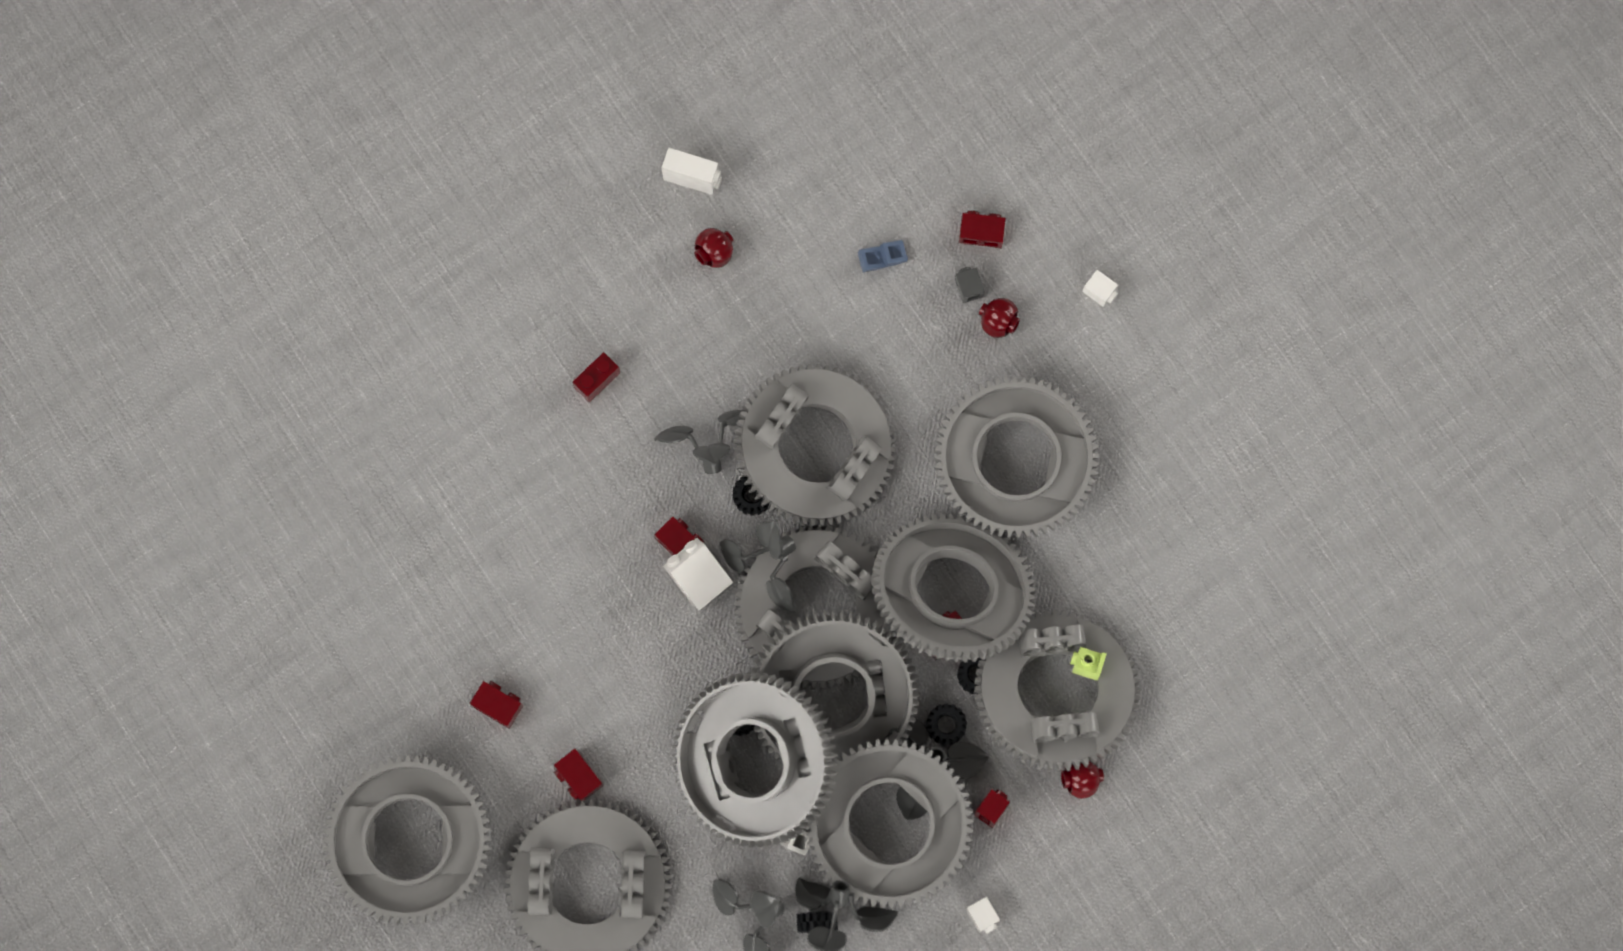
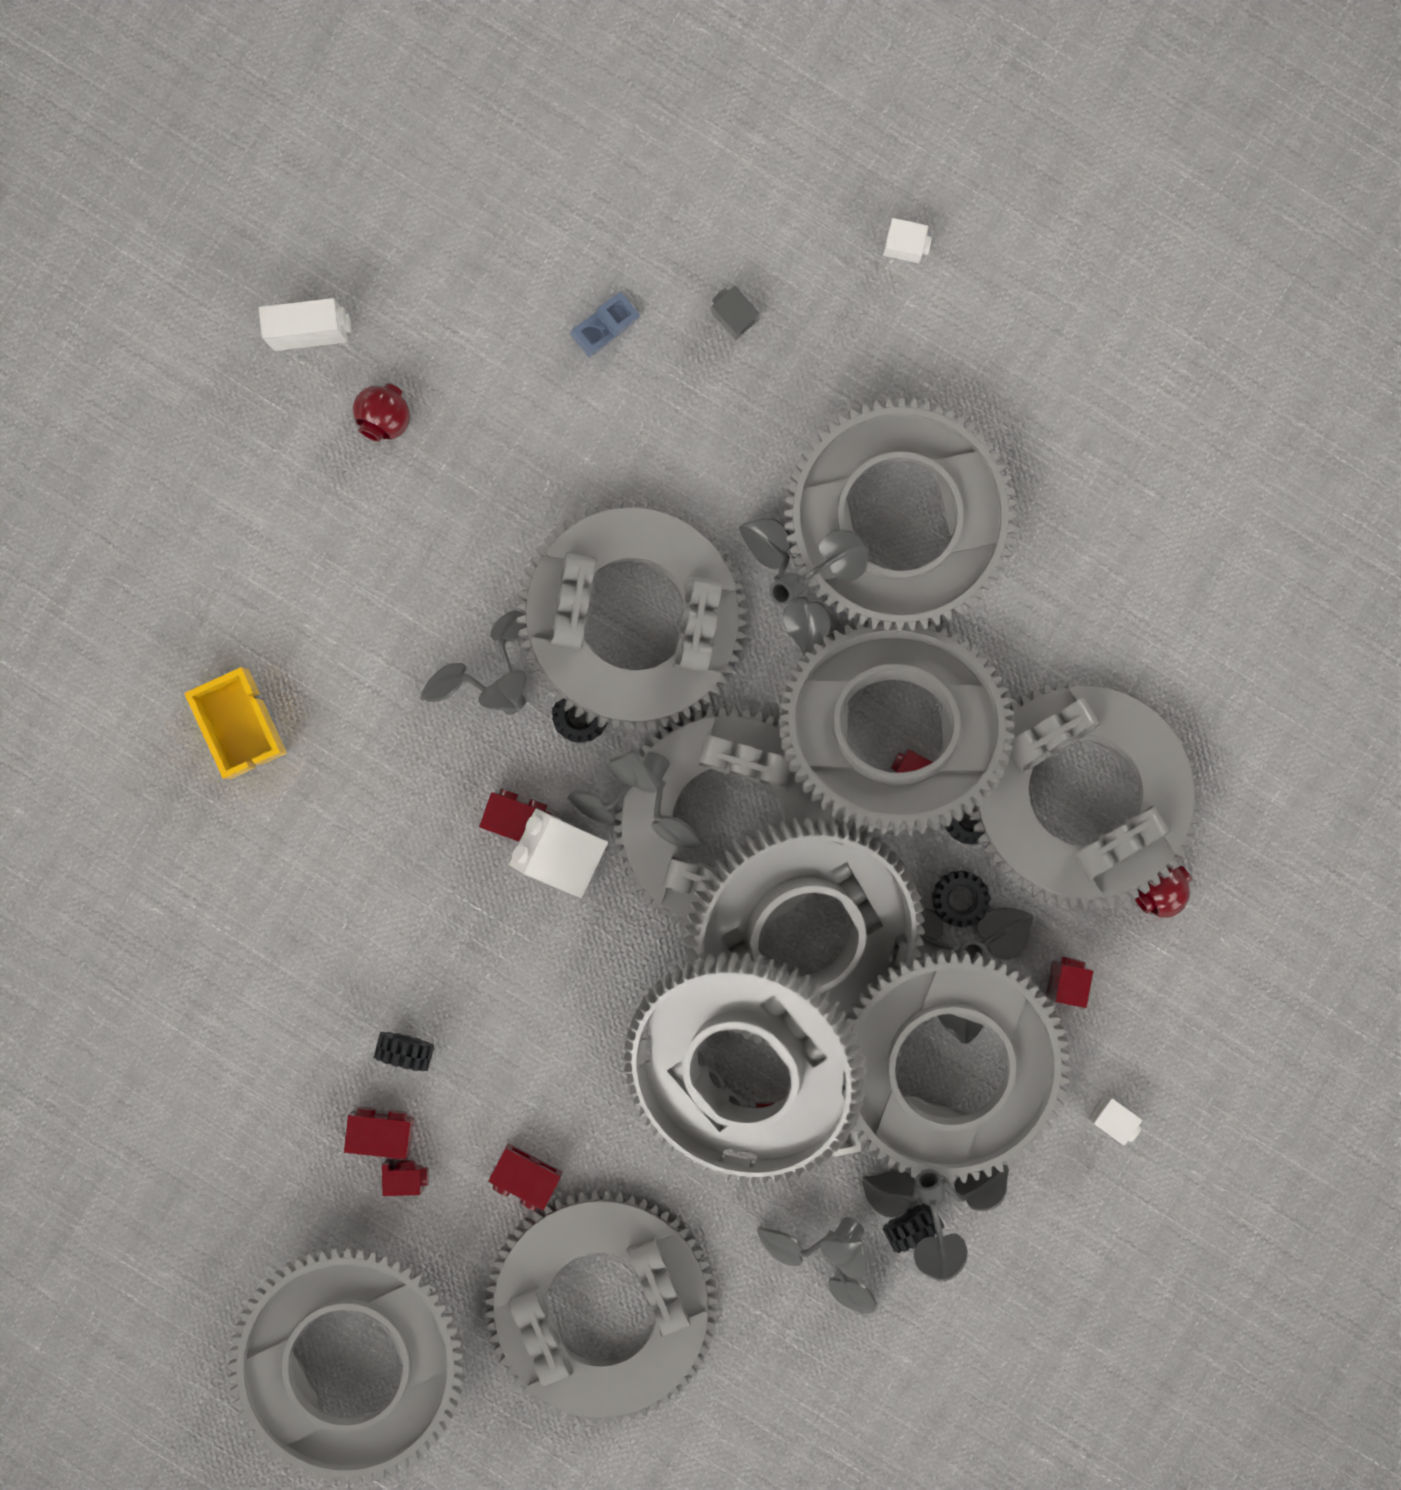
camera: 25 degrees left, 10 degrees up
dark red brick [572,352,620,403] -> none
dark red brick [959,211,1006,249] -> none
dark red plant [979,298,1020,338] -> none
yellowish green brick [1070,647,1107,681] -> none
none -> yellow piece [184,667,287,779]
none -> black tyre [373,1032,435,1072]
none -> dark red brick [382,1159,429,1196]
none -> dark grey plant [739,518,869,656]

